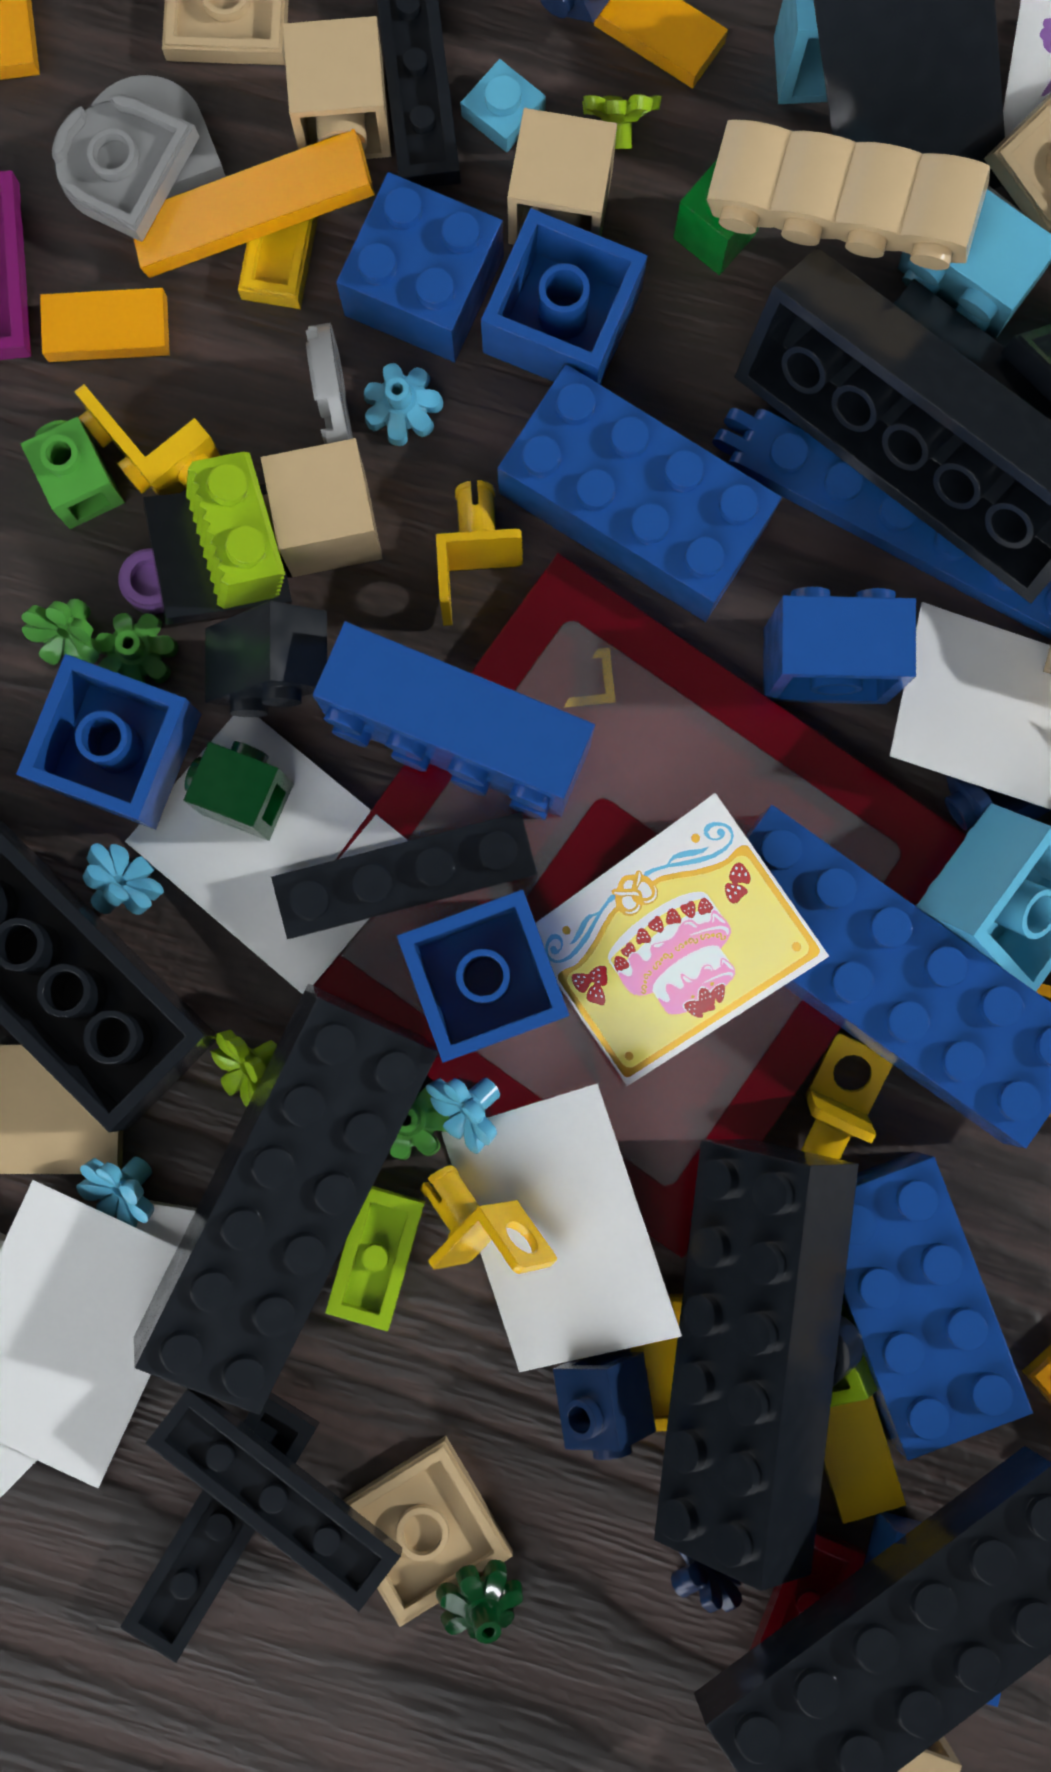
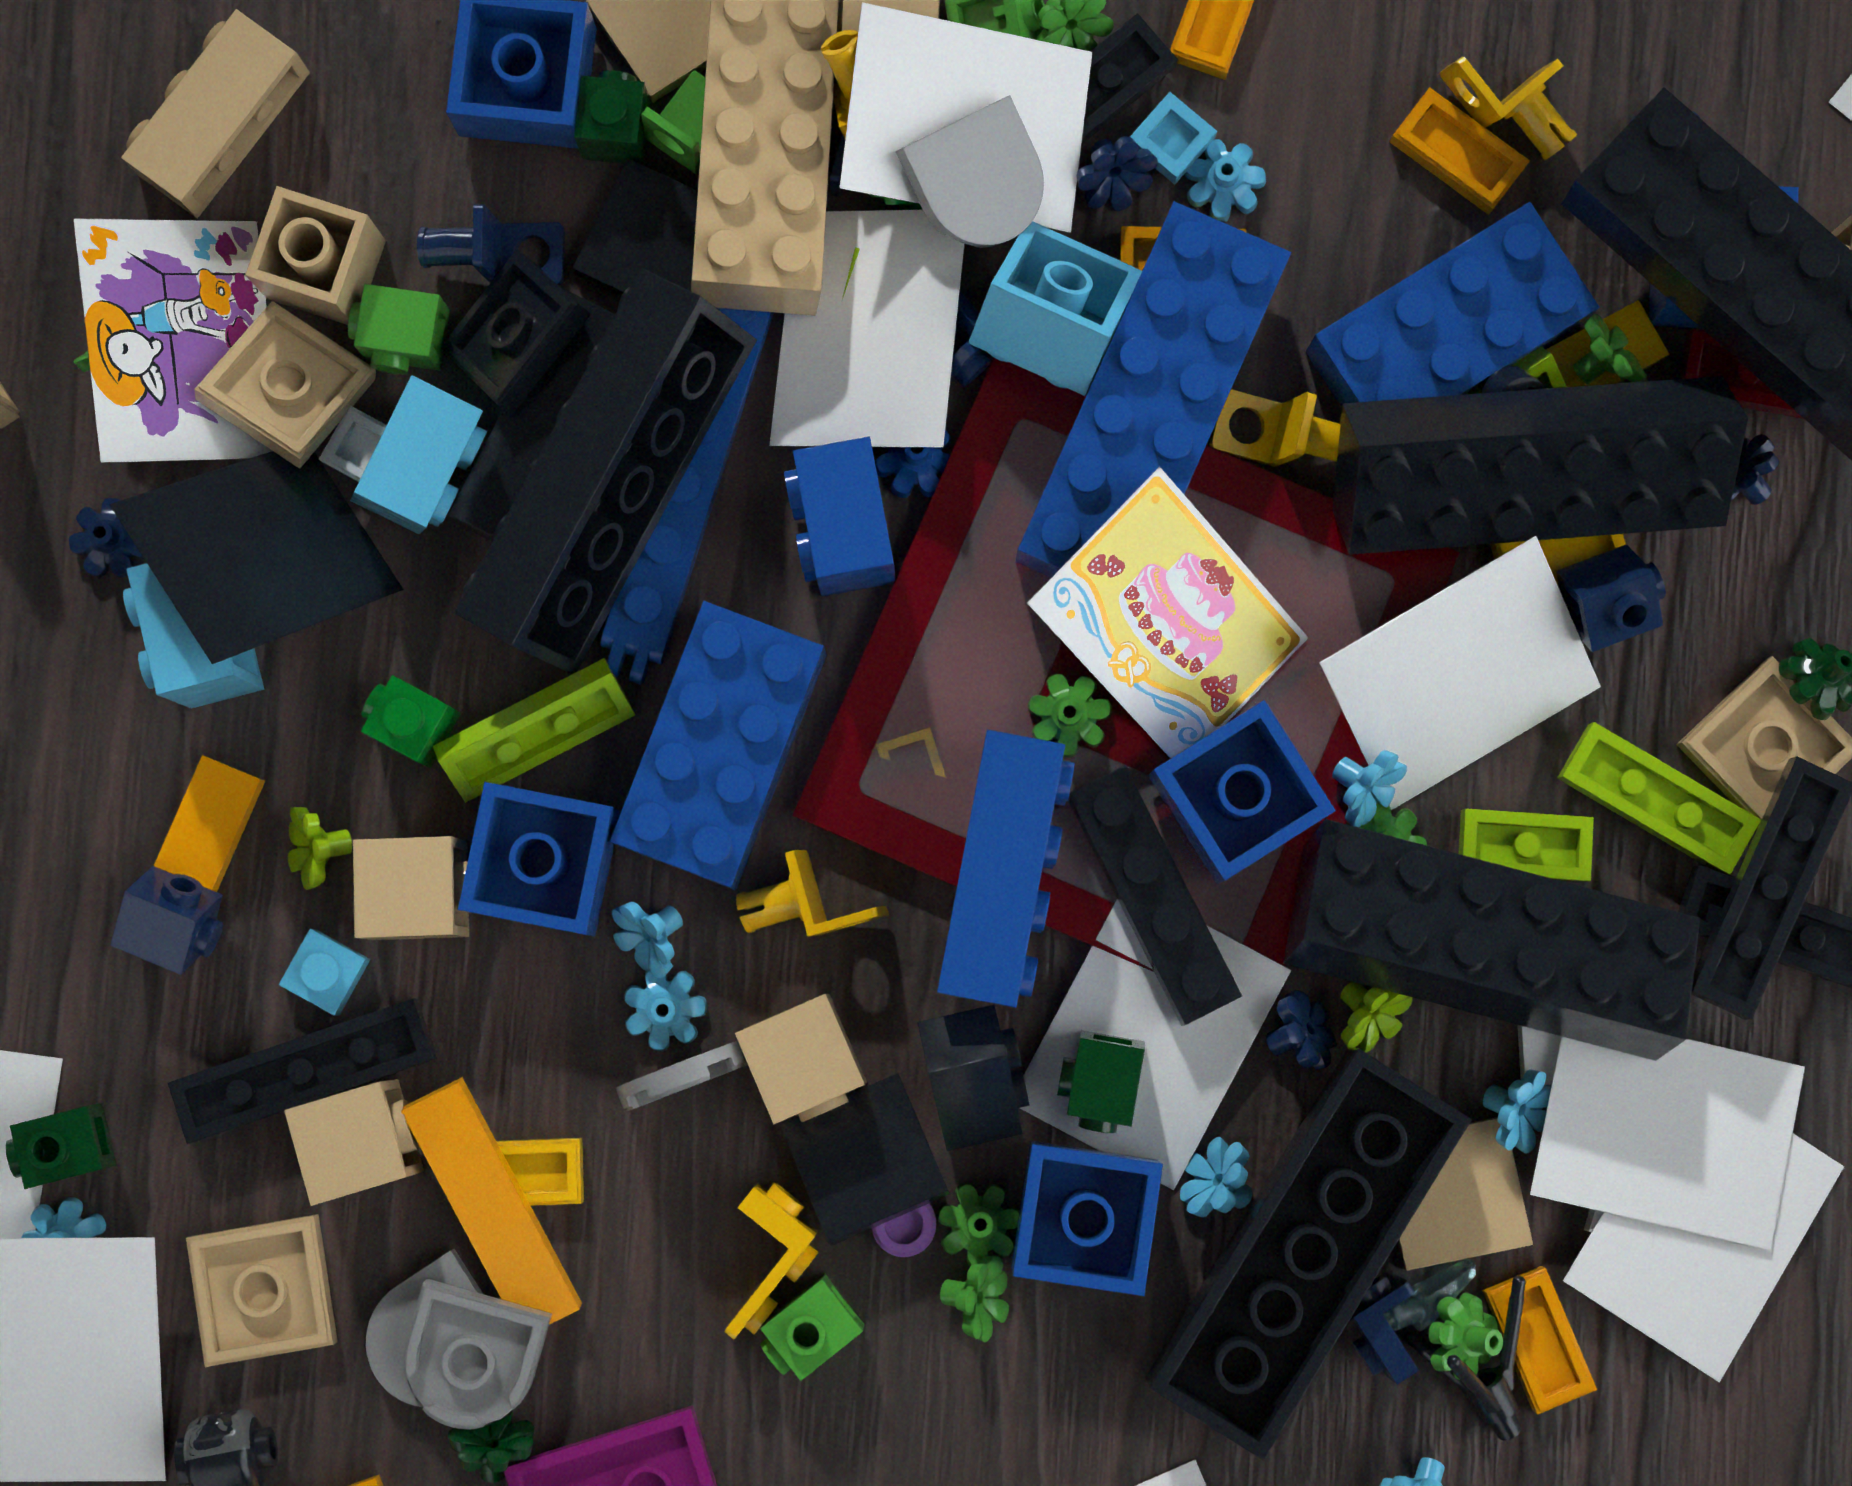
camera: 100 degrees left, 0 degrees up
light orange tile [40,288,170,362] -> none
lime brick [186,451,285,609] -> none
blue brick [336,172,504,363] -> none
yellow bracket [420,1165,557,1274] -> none
tan brick [707,120,990,270] -> none
none -> lime plate [433,658,635,803]
none -> dark green plant [448,1411,535,1483]
none -> medium azure plant [612,901,683,978]
none -> blue plant [875,430,951,498]
none -> bright green plant [1027,674,1112,758]
none -> dark blue plant [1266,990,1337,1070]
none -> lime plate [1557,722,1761,875]
none -> bright green plant [1573,314,1647,385]

